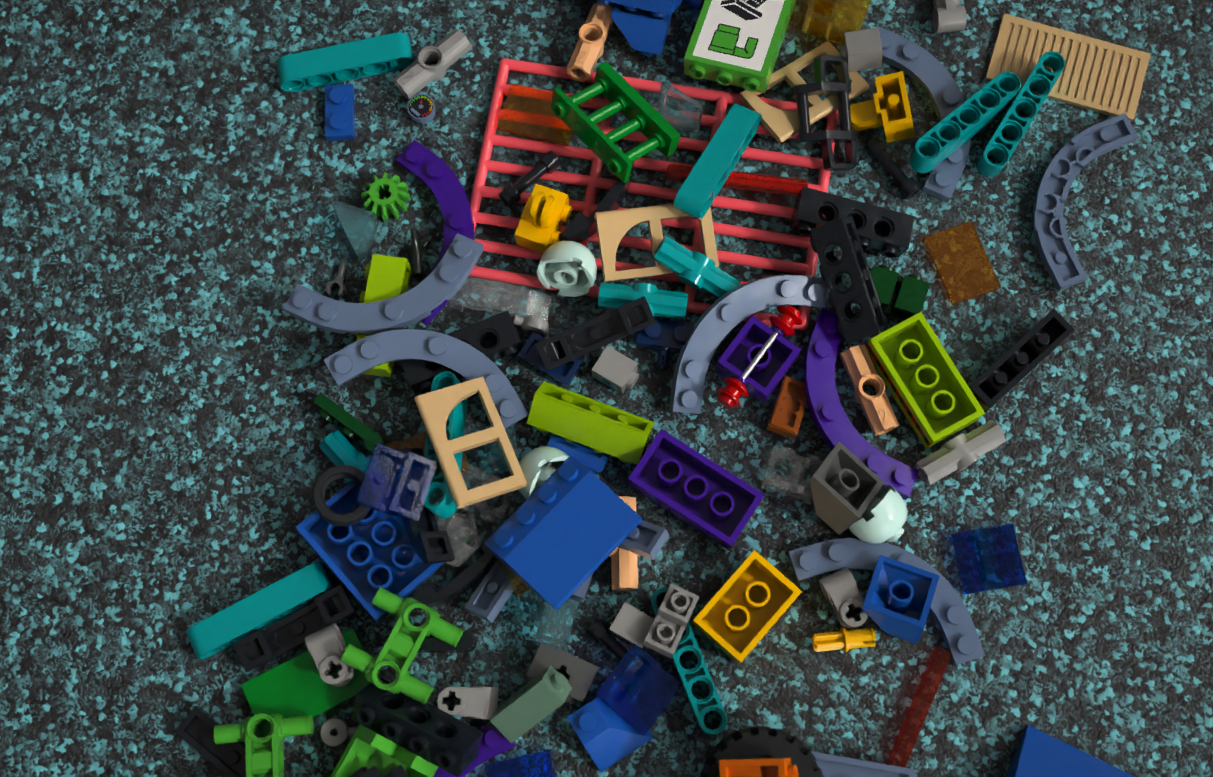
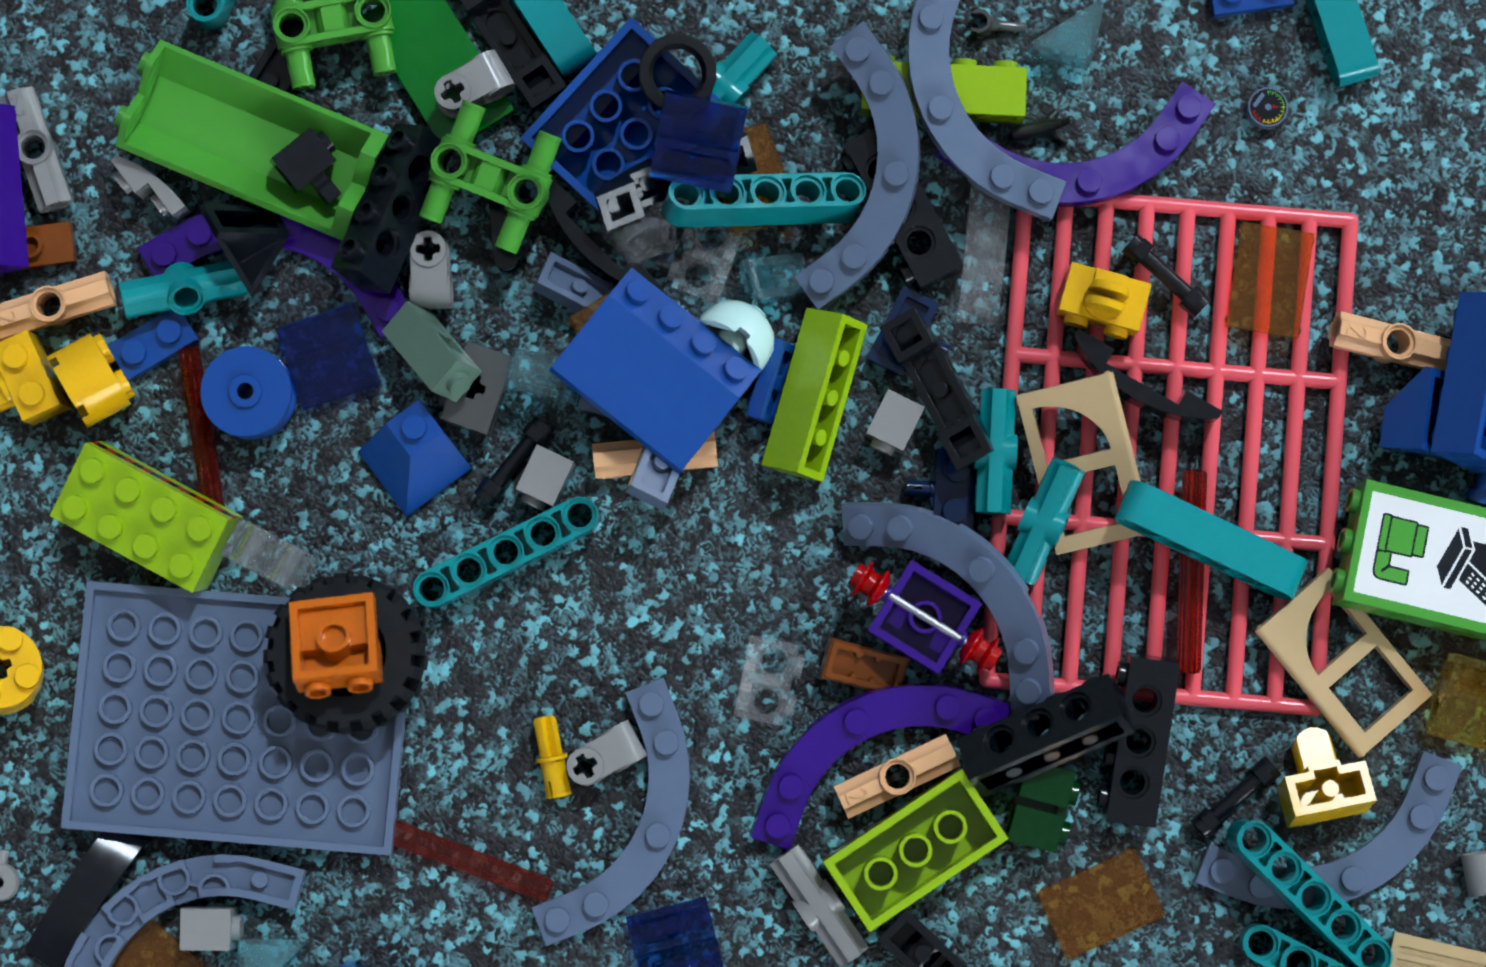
camera: 85 degrees right, 10 degrees up
dark green plate [313,392,387,457] -> none
light grey piece [320,717,358,748] -> none
bright green gear [361,172,411,222] -> none
light grey piece [392,28,472,99] -> none
tan window [414,377,527,509] -> none
light grey piece [513,315,549,337] -> none
light aqua cylinder [537,240,597,297] -> none
green fence [551,61,680,183] -> none
clear blue slope [595,643,683,736] -> none
dark purple brick [628,429,764,551] -> none
light grey slope [643,583,700,658] -> none
clear light blue slope [656,81,704,133] -> none
yellow brick [692,550,802,665] -> none
black bar [792,55,856,171] -> none
dark grey slope [810,442,885,535] -> none
light grey brick [839,27,883,72] -> none
light aqua cylinder [848,484,908,544] -> none
blue slope [862,555,940,644] -> none

